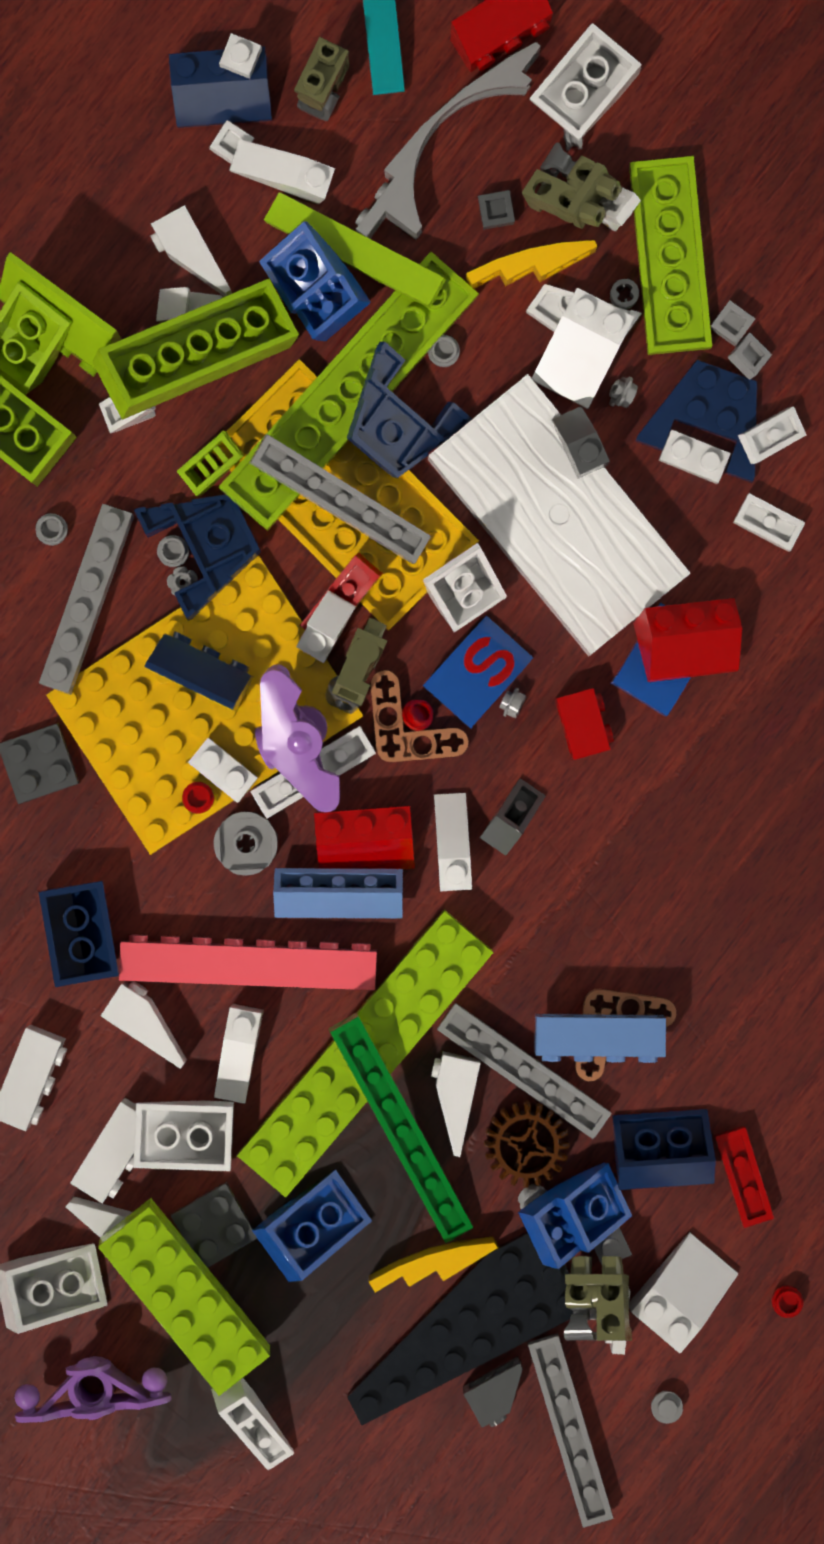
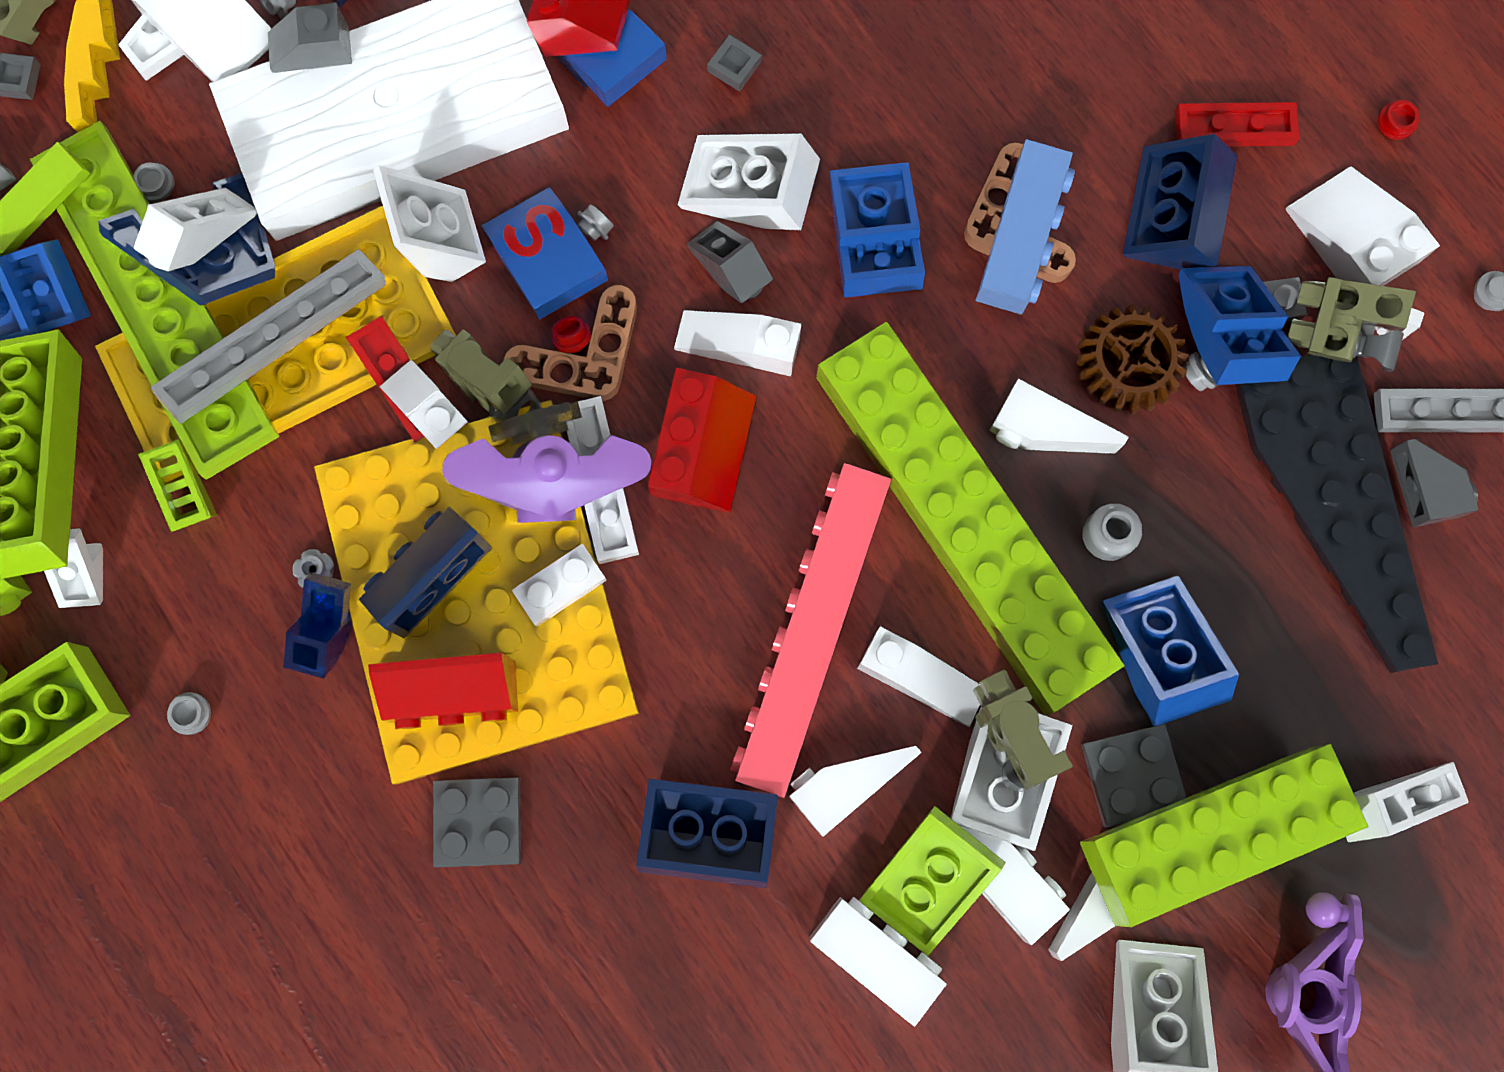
camera: 70 degrees left, 10 degrees down
light grey plate [39,504,134,695] -> none
dark blue wing [134,495,261,621] -> none
light grey plate [157,535,189,567] -> none
red plate [182,782,214,814] -> none
light grey plate [214,812,278,876] -> none
medium blue brick [273,868,403,918] -> none
green plate [328,1013,473,1243] -> none
yellow slope [368,1237,498,1293] -> none
light grey plate [437,1003,612,1139] -> none
red brick [555,688,614,760] -> none
none -> white slope [133,188,257,271]
none -> clear blue brick [283,572,352,679]
none -> red slope [368,653,518,730]
none -> clear smoke plate [488,402,583,446]
none -> white slope [678,134,820,230]
none -> dark grey plate [707,34,762,92]
none -> blue slope [830,162,925,298]
none -> lime plate [859,806,1006,956]
none -> olive hips [973,669,1073,792]
none -> light grey head [1083,503,1142,561]

